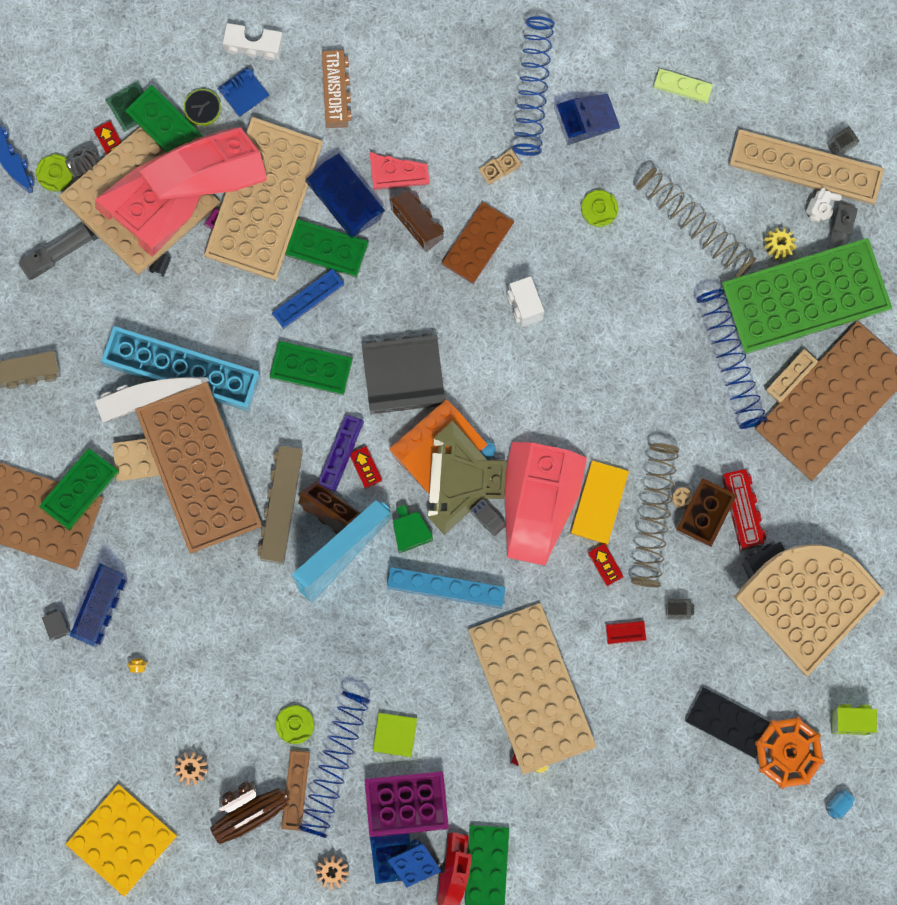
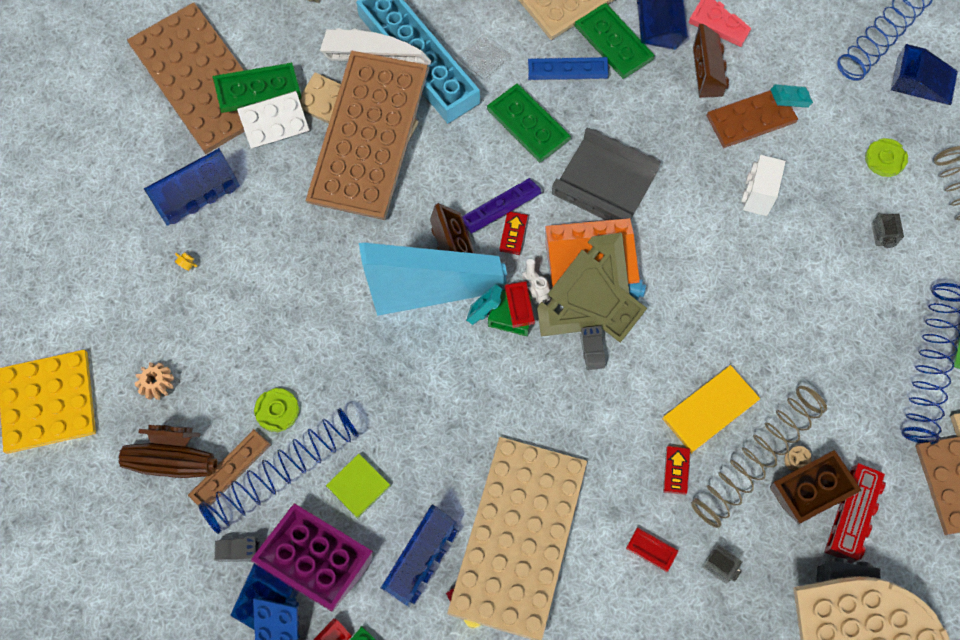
camera: 40 degrees right, 10 degrees down
dark grey brick [42,609,70,641] -> none
dark tan brick [257,446,303,565] -> none
light nougat gear [315,856,349,890] -> none
dark azure brick [387,567,506,609] -> none
tan slope [479,149,523,185] -> none
coral wedge [505,442,587,566] -> none
none -> dark grey leg [214,537,260,562]
none -> white plate [237,91,309,149]
none -> clear blue slope [381,504,459,608]
none -> teal plate [466,284,502,325]
none -> red tile [505,281,535,328]
none -> white piece [522,259,551,304]
none -> teal plate [770,84,813,108]
none -> clear smoke brick [871,214,904,248]

